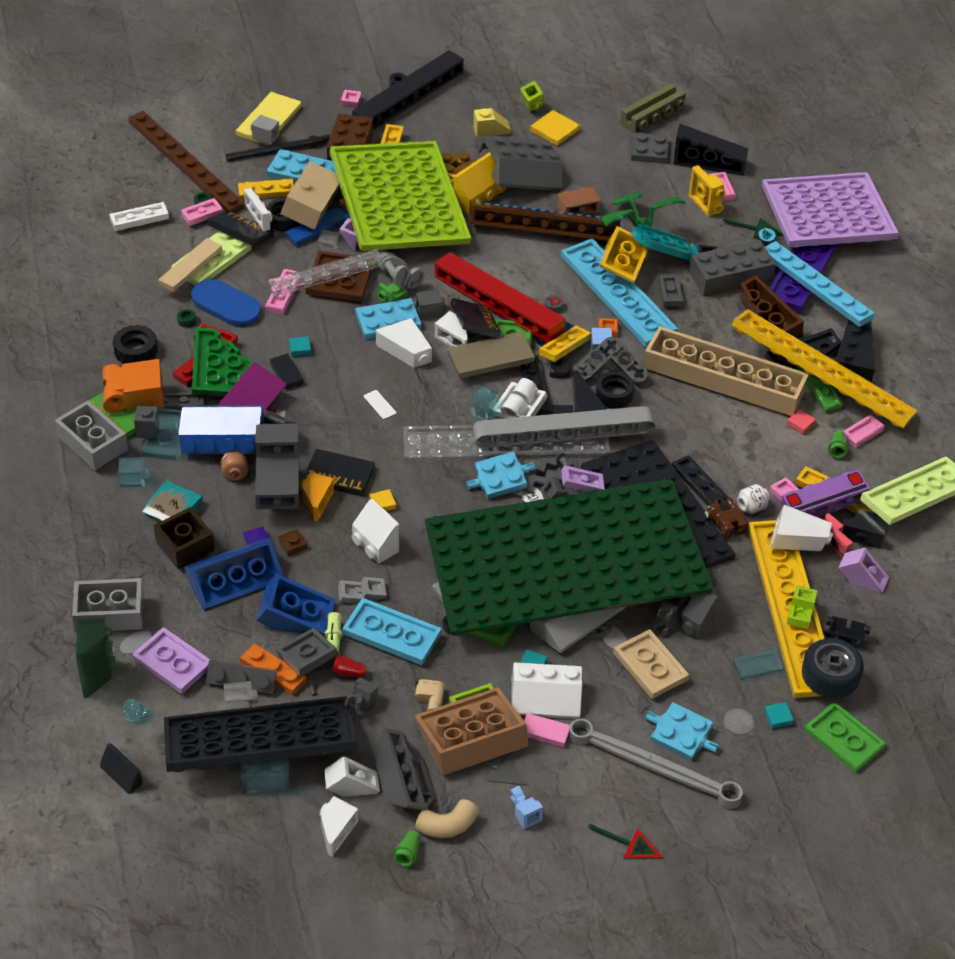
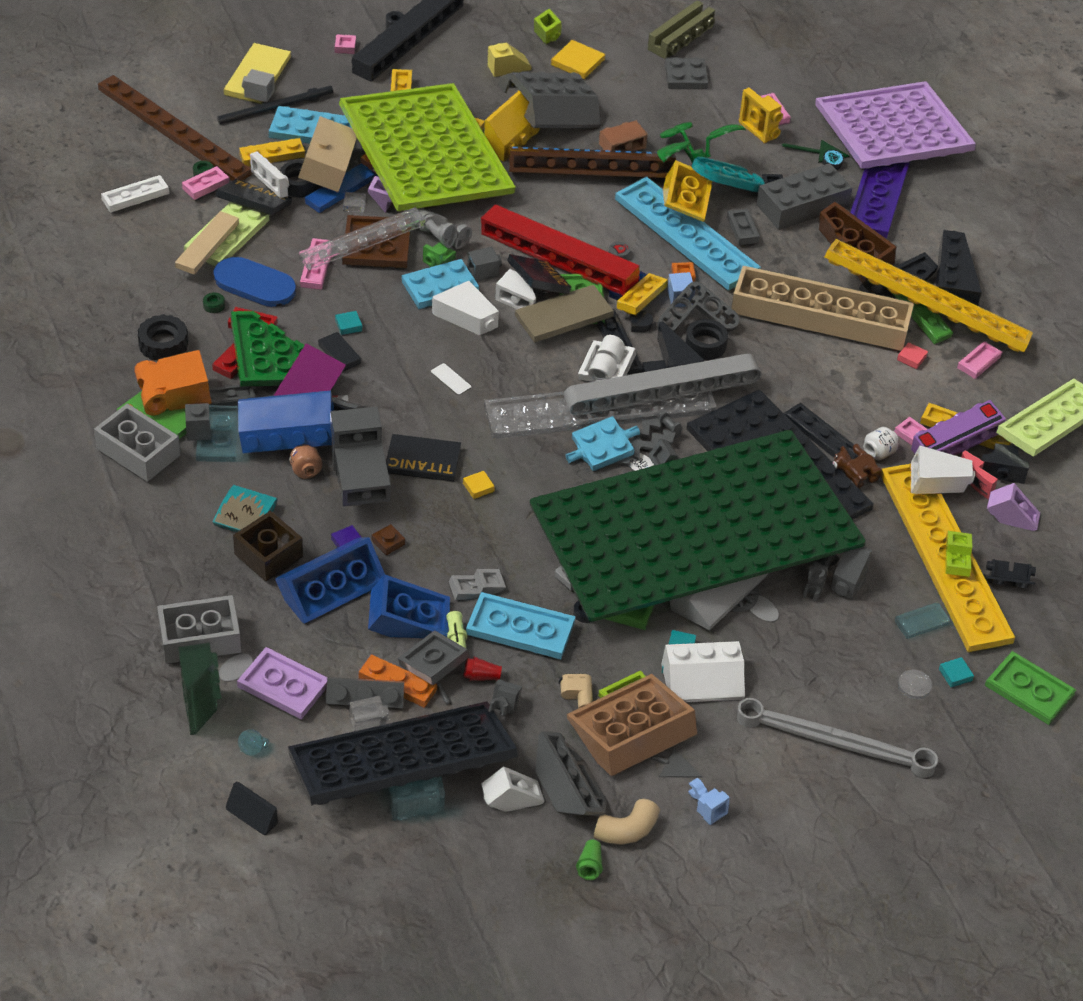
camera: 10 degrees left, 0 degrees up
clear light blue brick [118,457,150,487] -> none
light orange slope [300,472,334,522] -> none
white slope [320,796,358,857] -> none
reddish brown brick [327,114,373,161] -> none
white slope [352,498,399,564] -> none
pearl gold plate [441,152,473,175] -> none
clear light blue brick [470,385,499,420] -> none
bright pink tile [524,713,570,748] -> none
lavender slope [561,465,604,494] -> none
piece [588,824,663,859] -> none
tan plate [613,629,689,699] -> none
medium azure plate [645,702,719,761] -> none
black wedge [673,124,749,176] -> none
medium azure plate [765,241,875,327] -> none
black wheel [802,638,864,698] -> none
bright green cone [828,430,849,459] -> none

